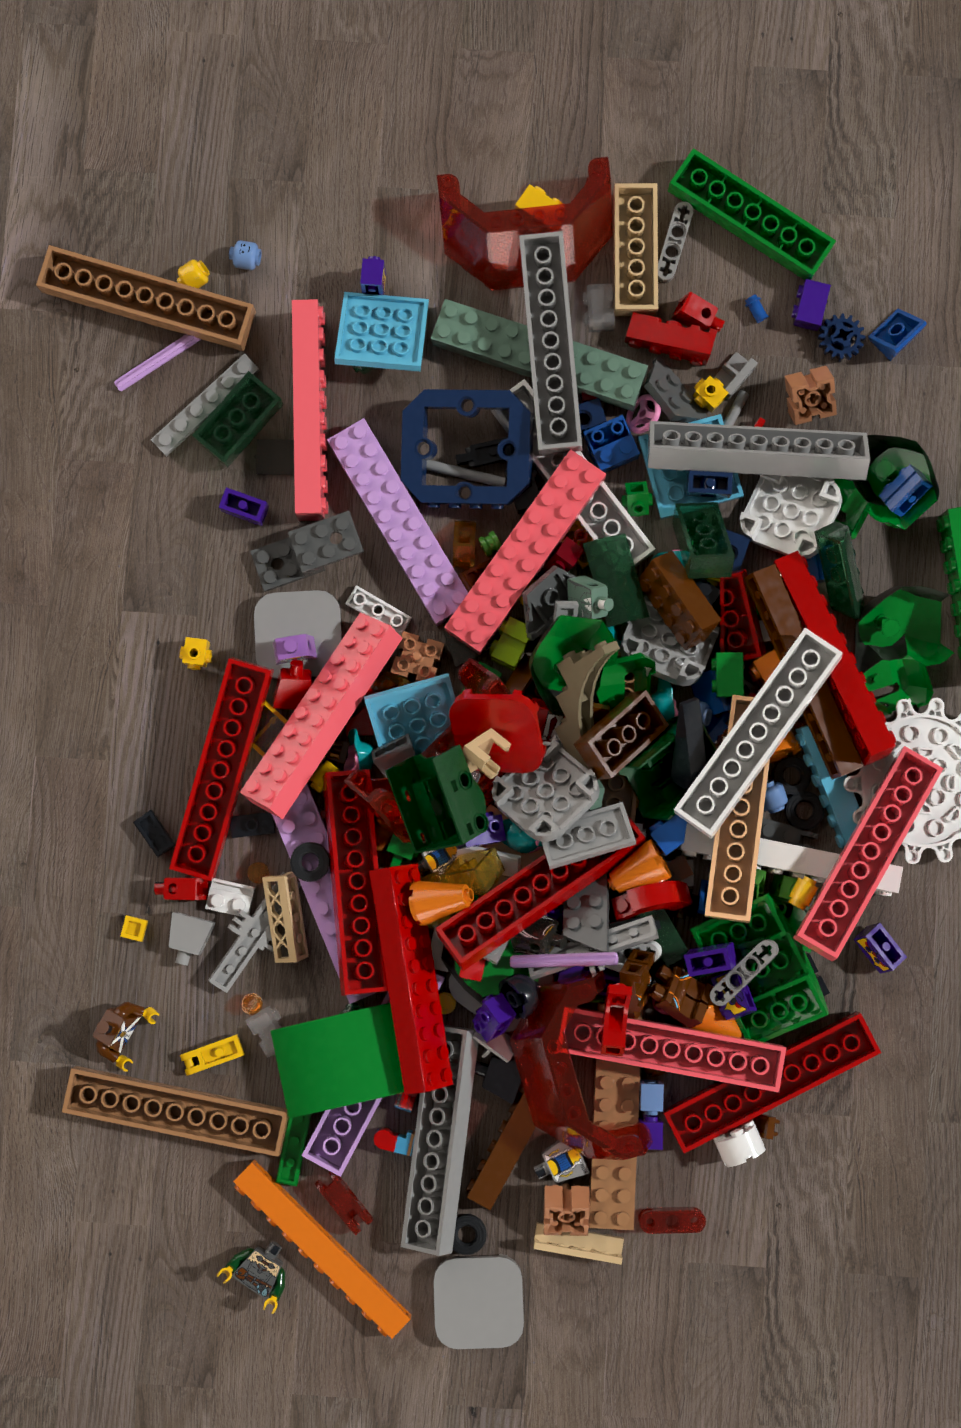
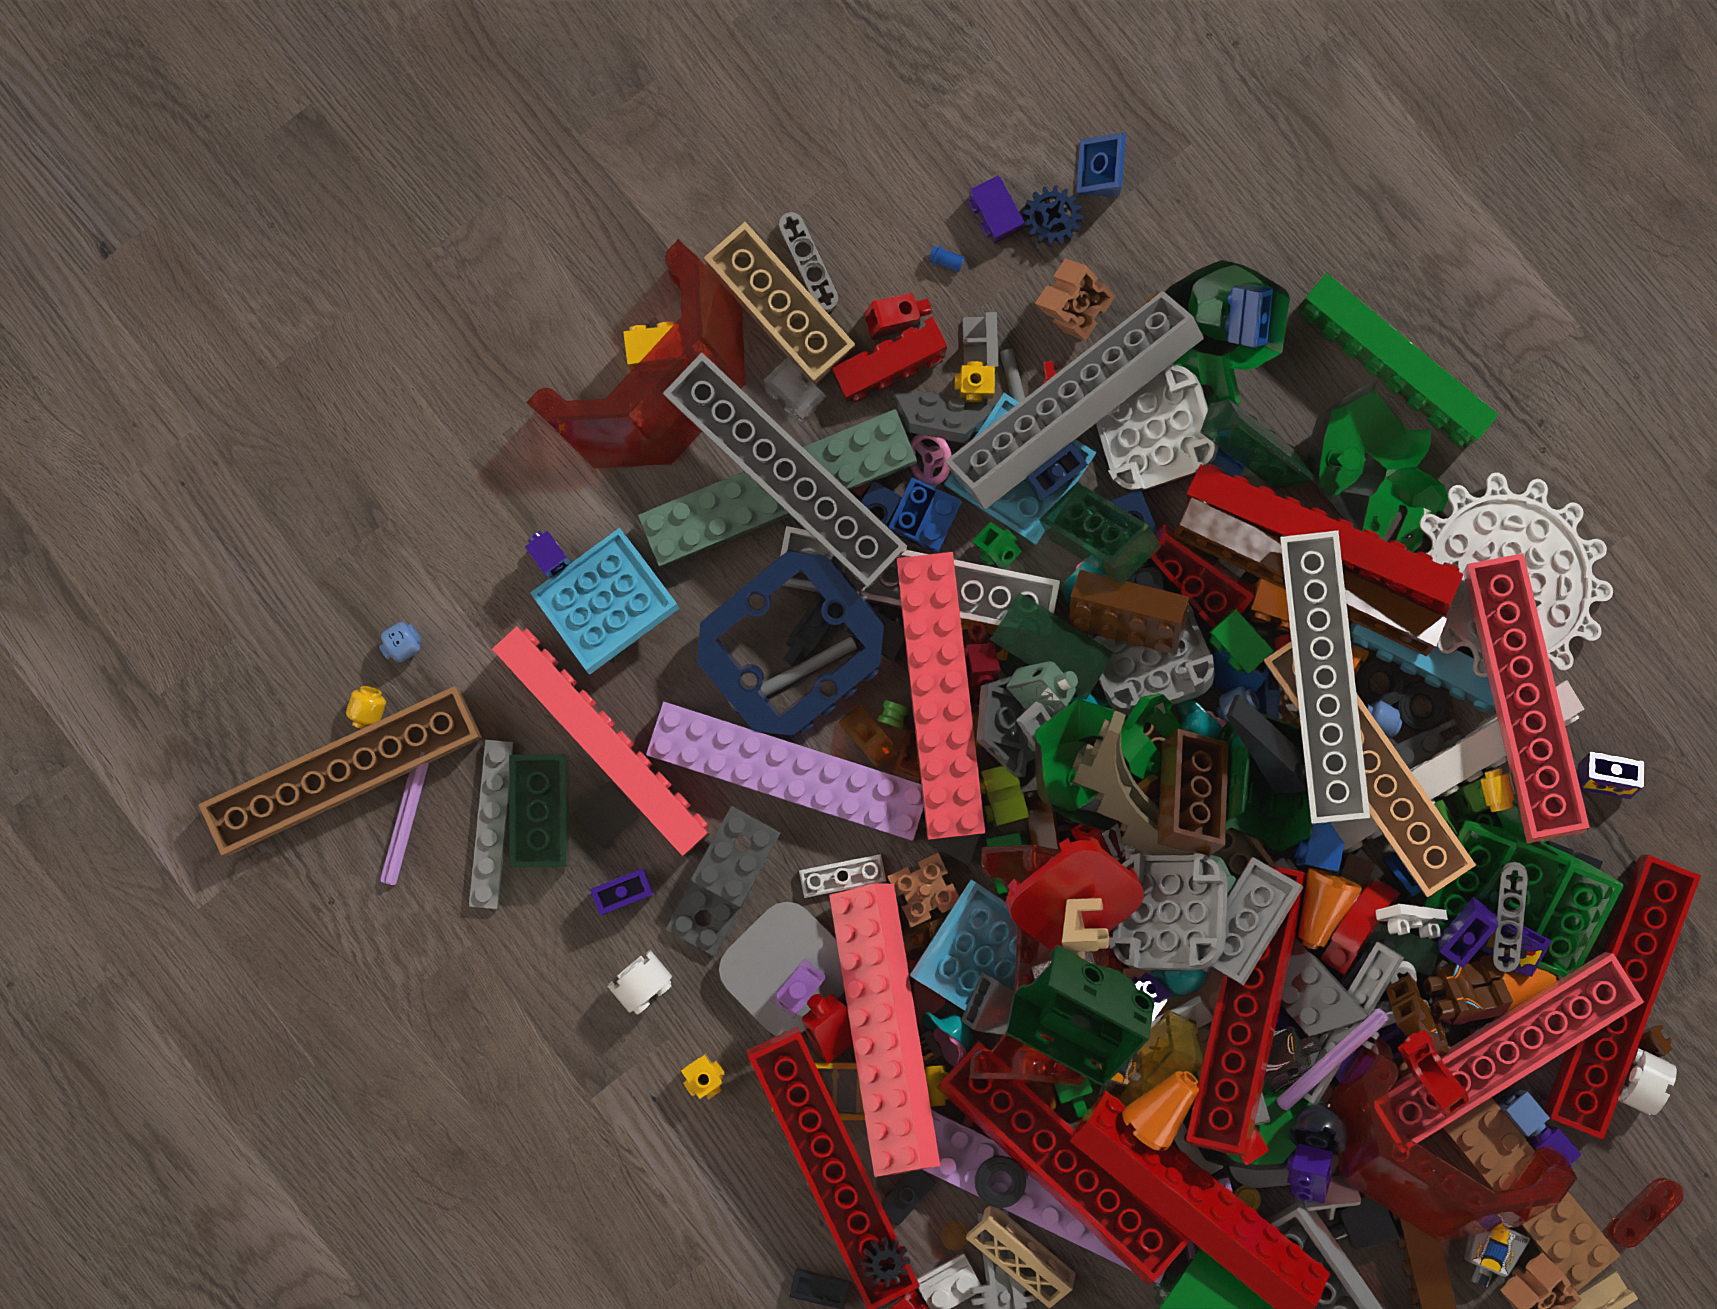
camera: 50 degrees left, 0 degrees up
green brick [668,148,836,280] -> none
none -> white brick [607,950,672,1015]
none -> black gear [861,1236,910,1287]
none -> white plate [1375,904,1448,939]

